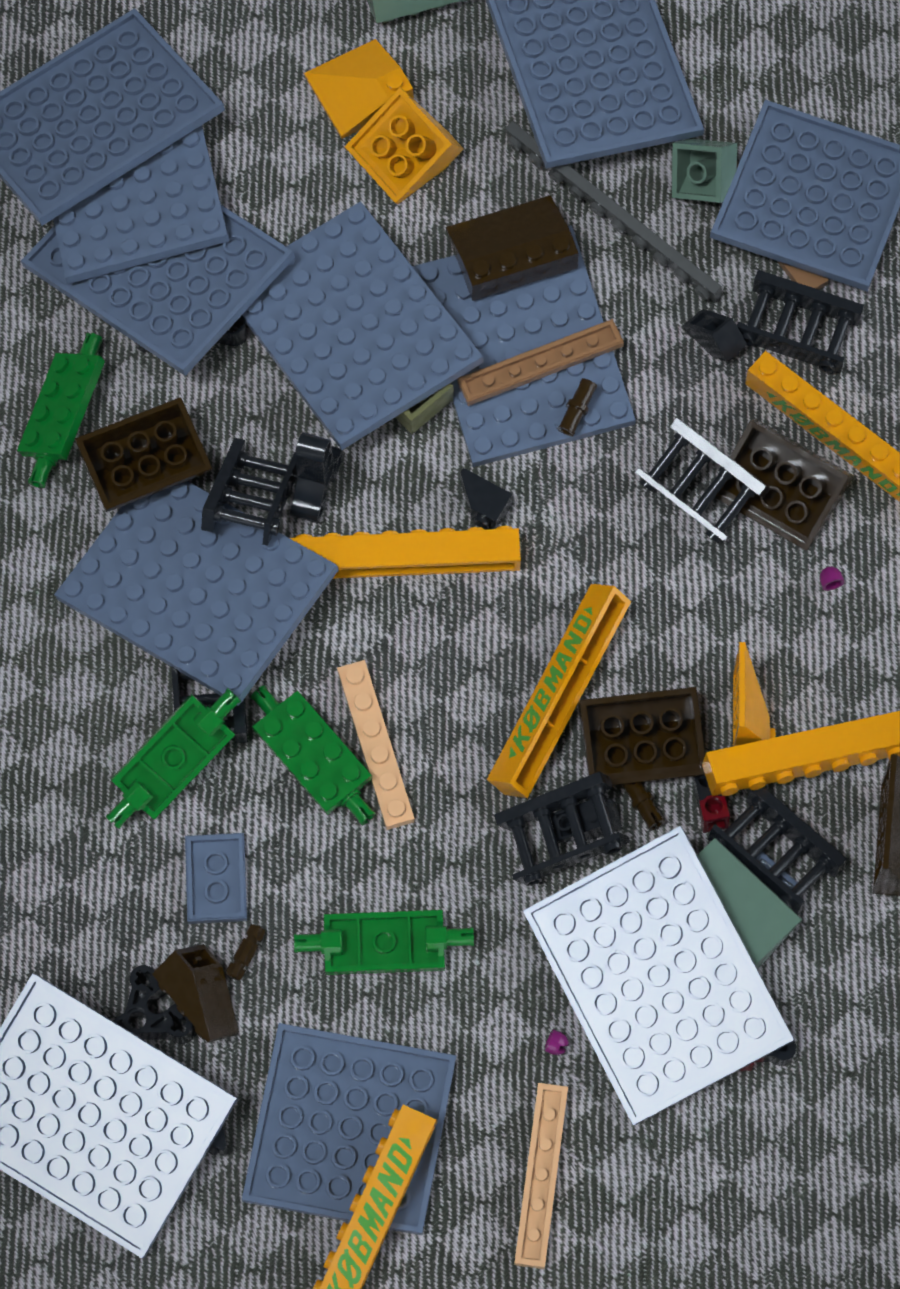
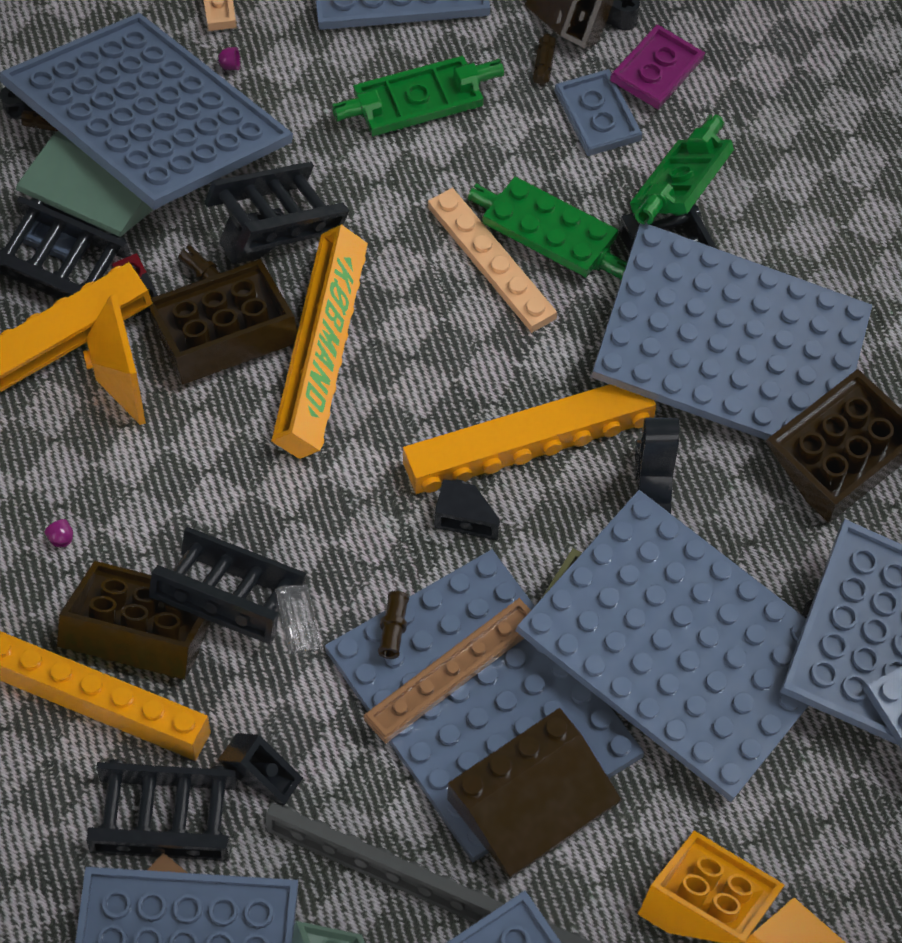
camera: 160 degrees right, 10 degrees down
black fence [201,438,298,546] -> none
none -> clear tile [275,585,322,654]
none -> magenta tile [609,24,705,110]

